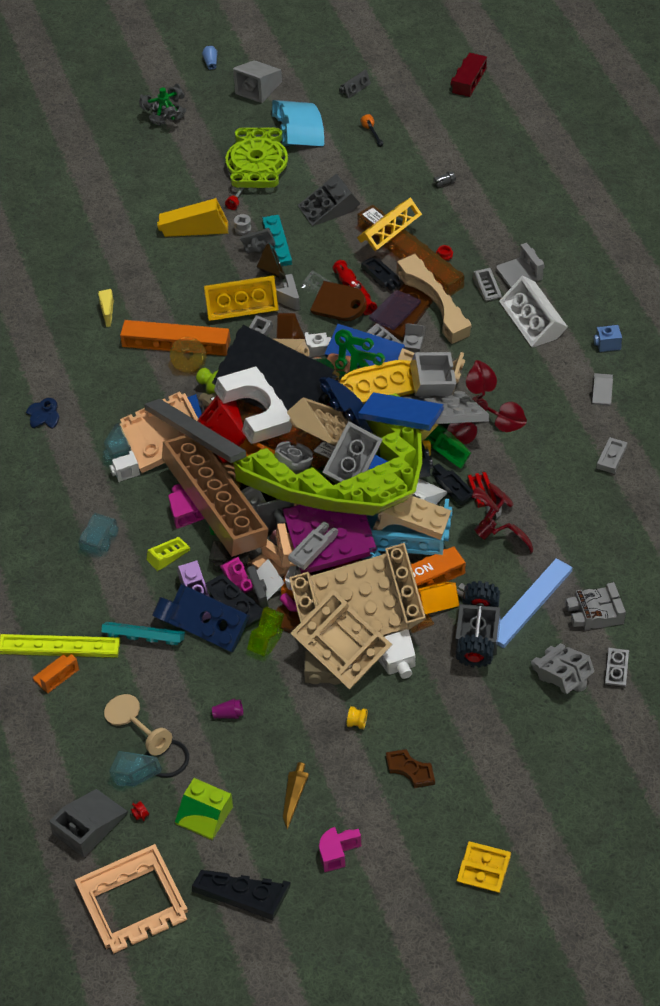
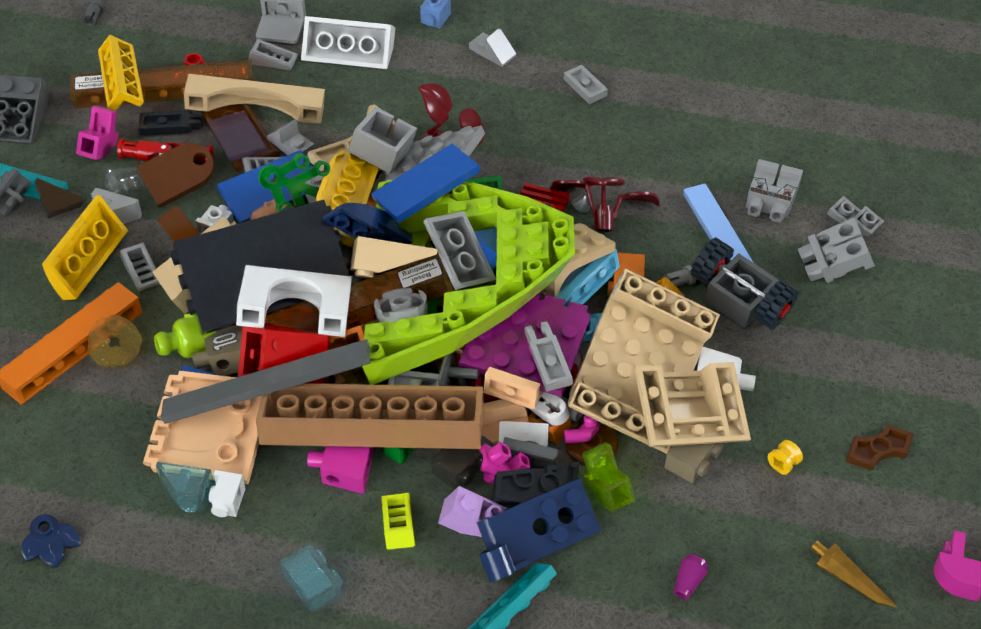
camera: 60 degrees left, 0 degrees up
none -> dark pink brick [76,106,119,160]

